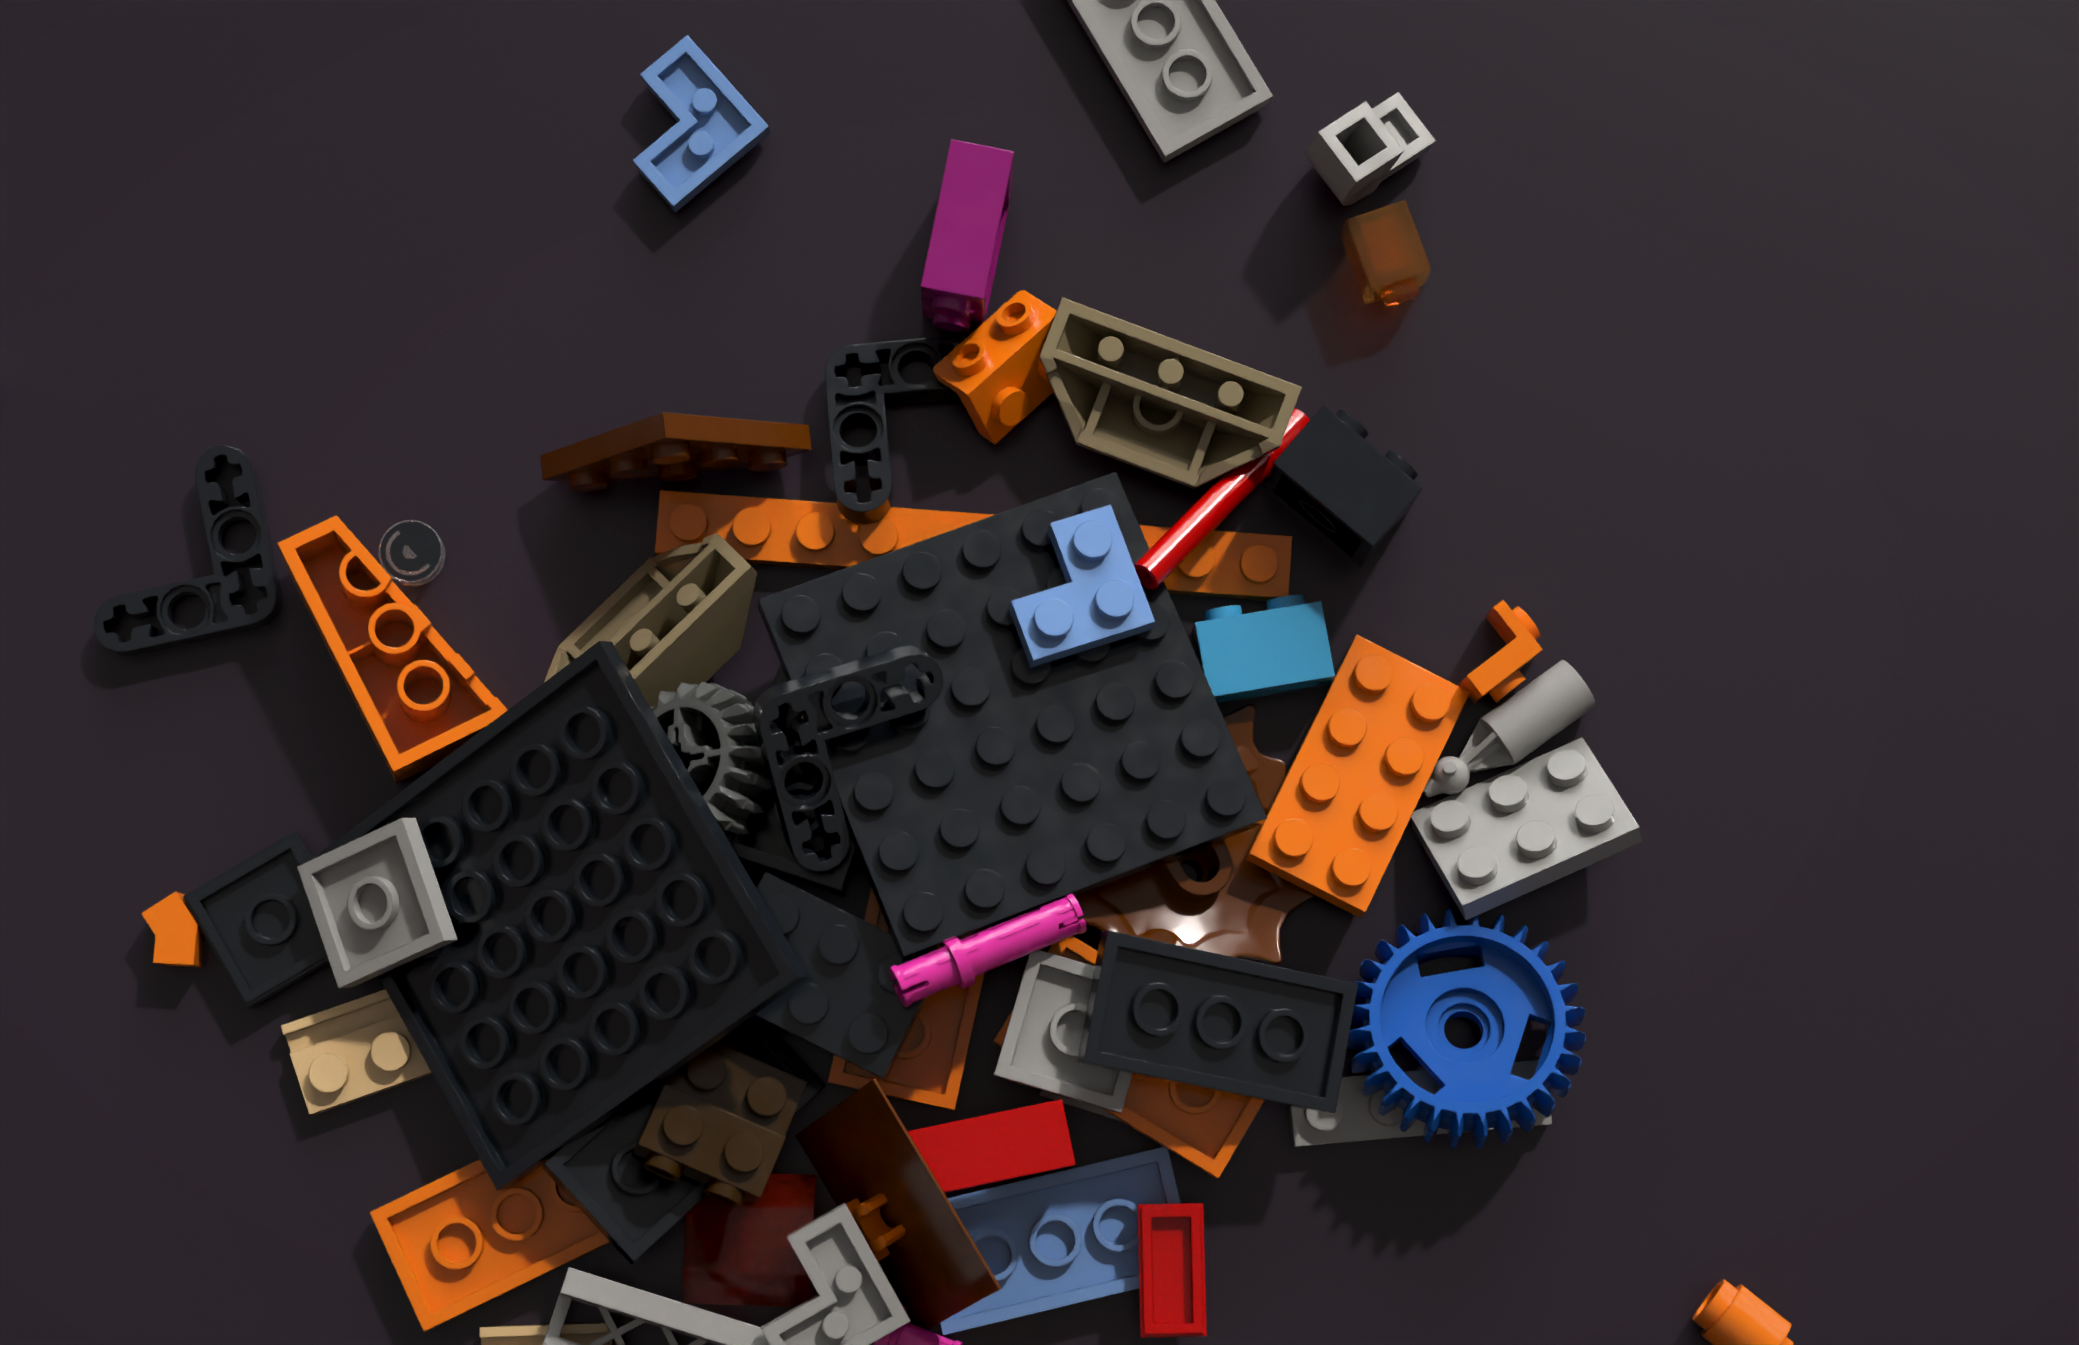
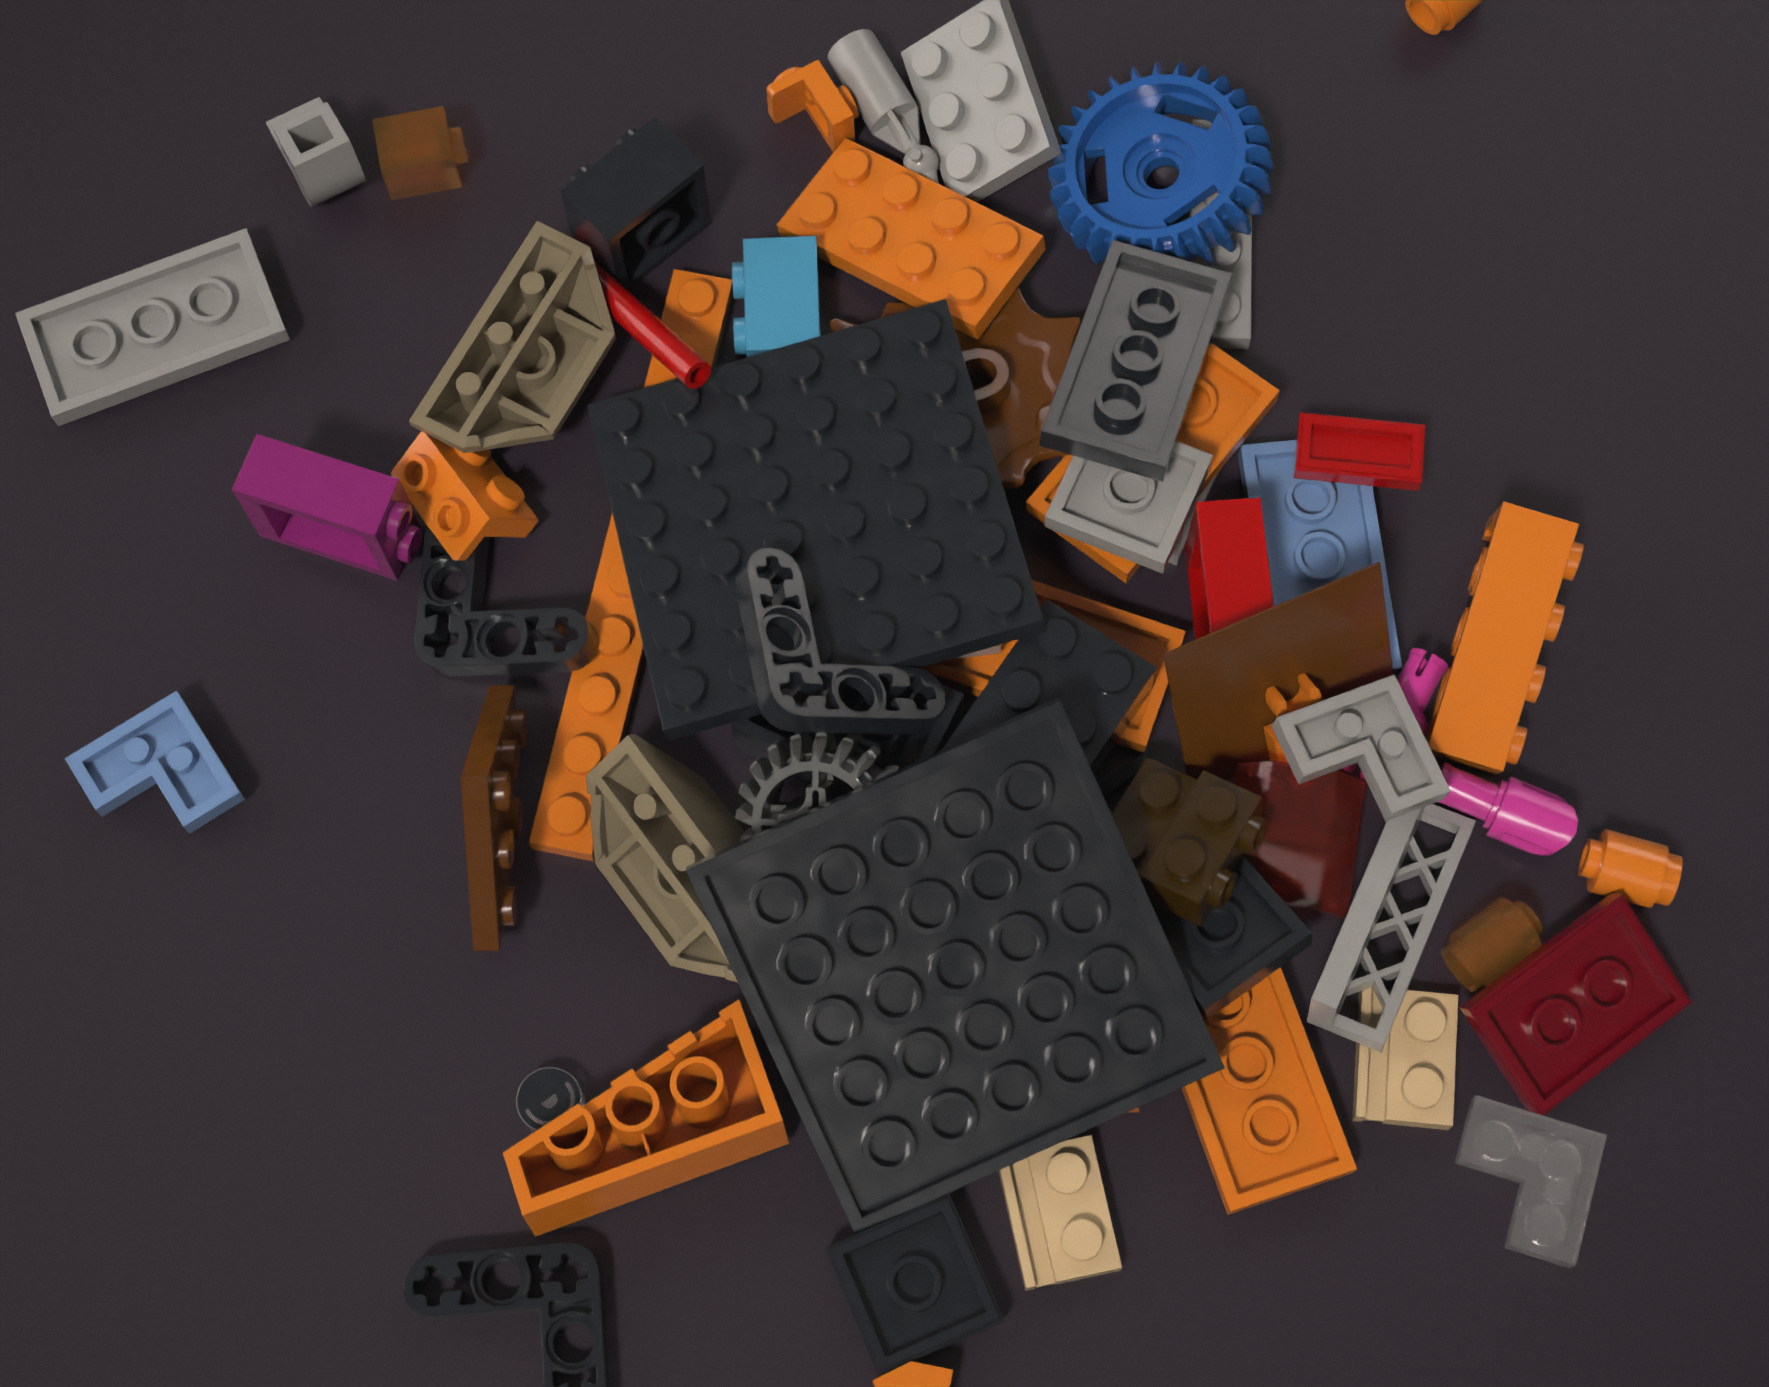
camera: 75 degrees left, 10 degrees down
light grey plate [297,818,458,988] -> none
dark pink pin [888,893,1087,1008] -> none
medium blue plate [1009,504,1155,668] -> none

